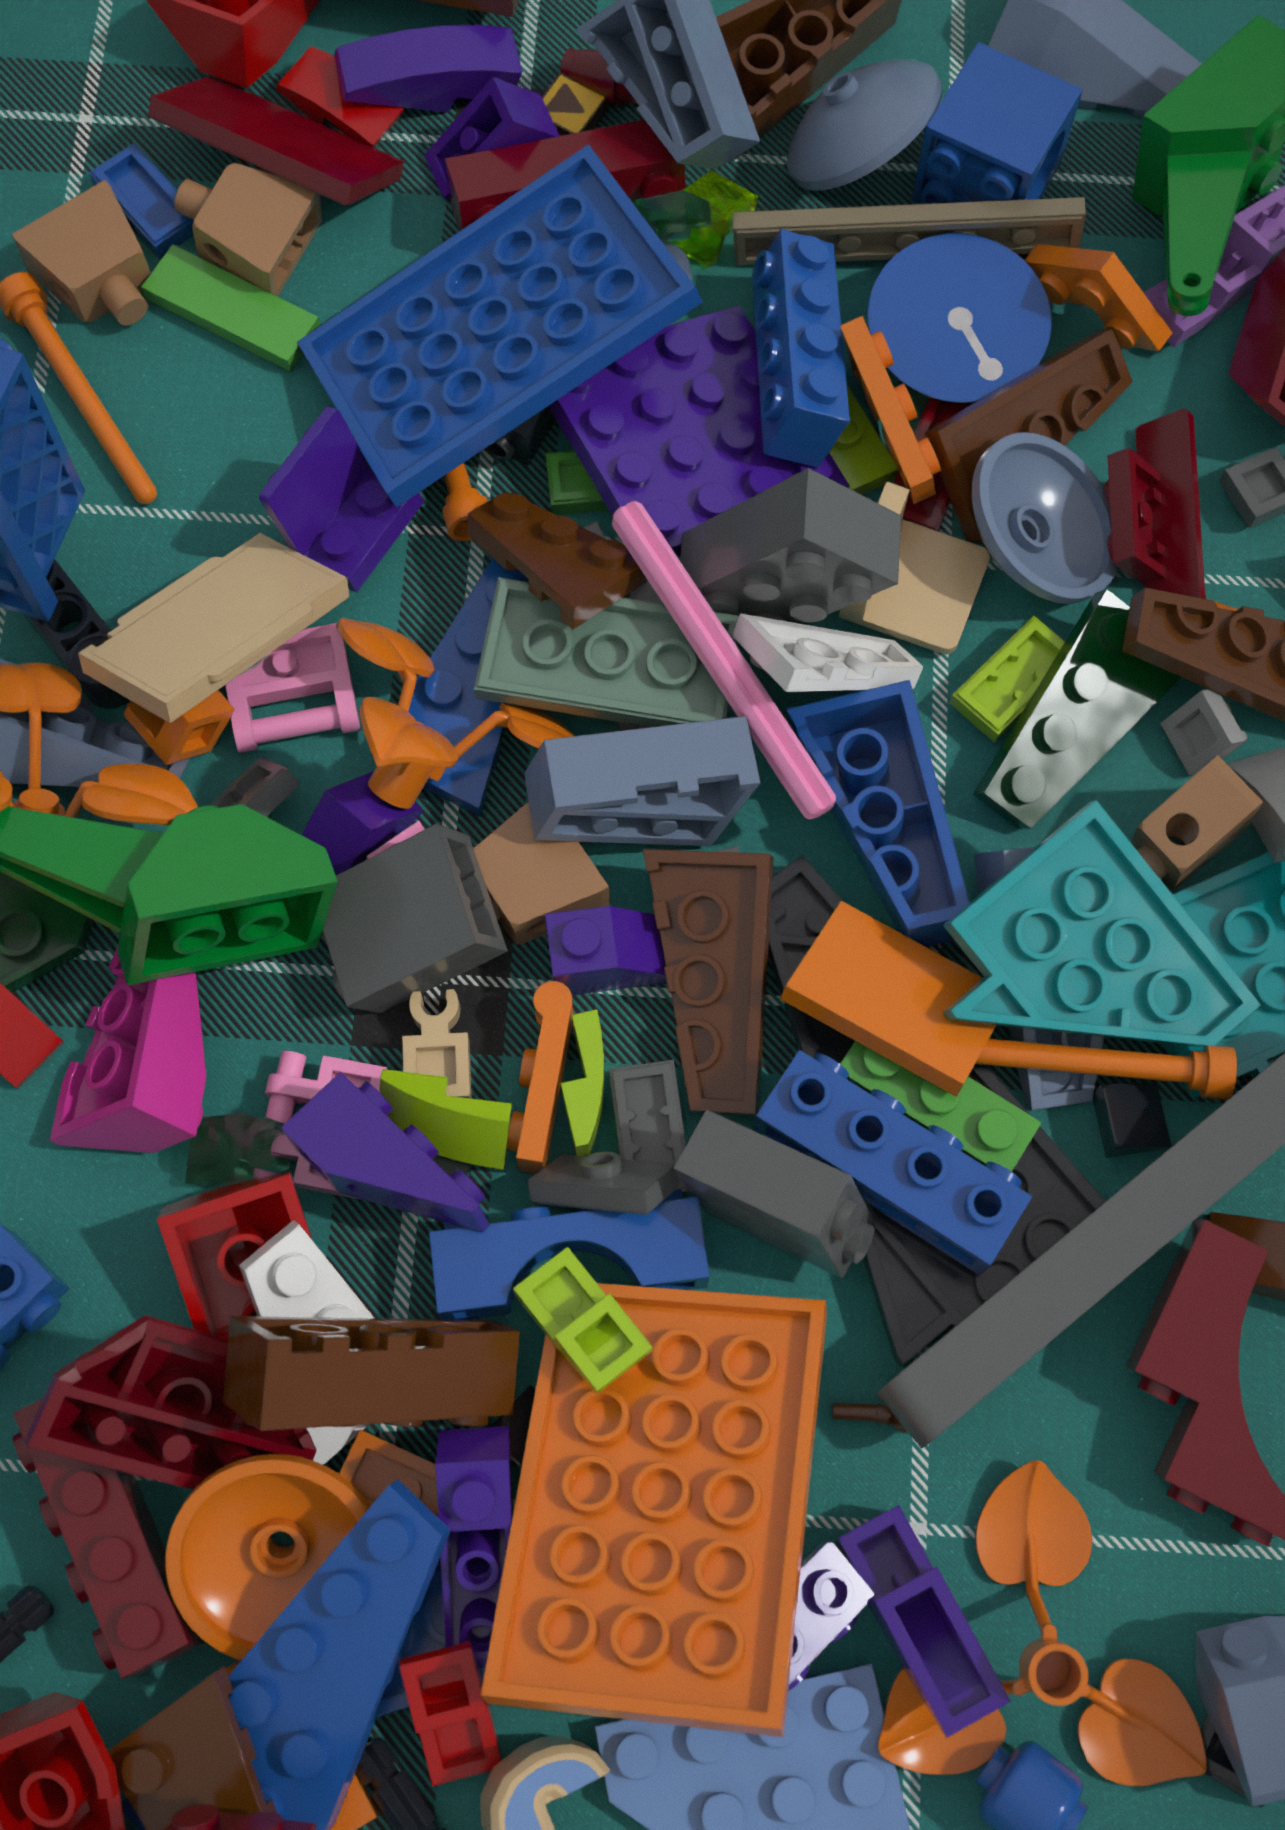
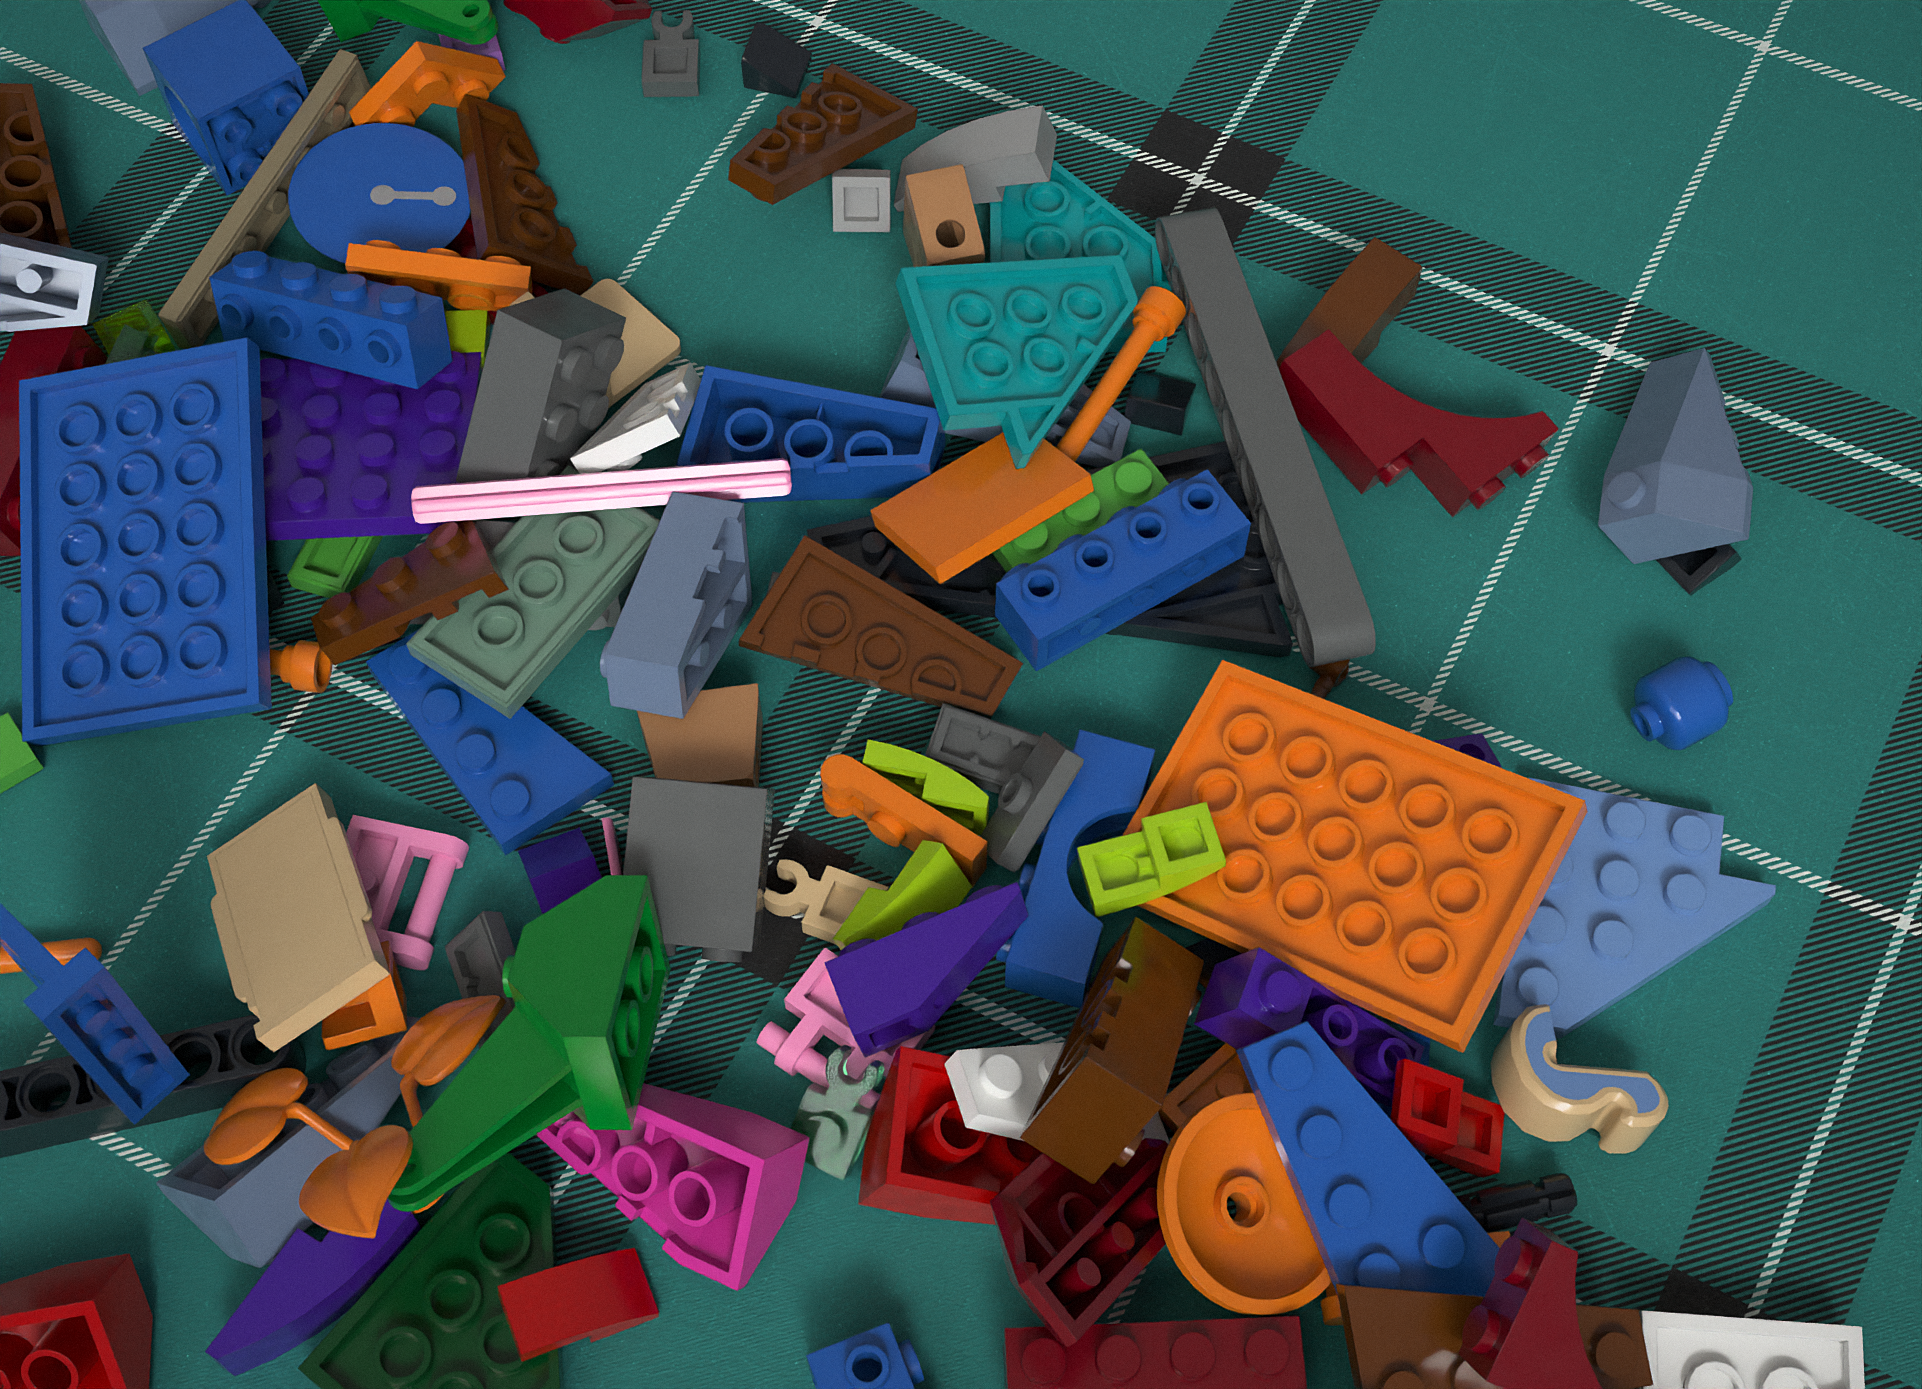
camera: 65 degrees left, 10 degrees down
dark purple bracket [259,406,424,593] -> none
orange plant [336,618,575,809] -> none
dark purple slope [545,906,667,995] -> none
dark grey brick [673,1109,874,1279] -> none
sand blue dish [787,59,942,191] -> none
dark purple slope [835,1505,1011,1738] -> none
orange plant [877,1460,1207,1786] -> none
lime plate [949,616,1065,743] -> none
sand blue dish [972,432,1118,604] -> none
wing [973,589,1181,829] -> none
dark red bracket [1104,408,1206,599] -> none

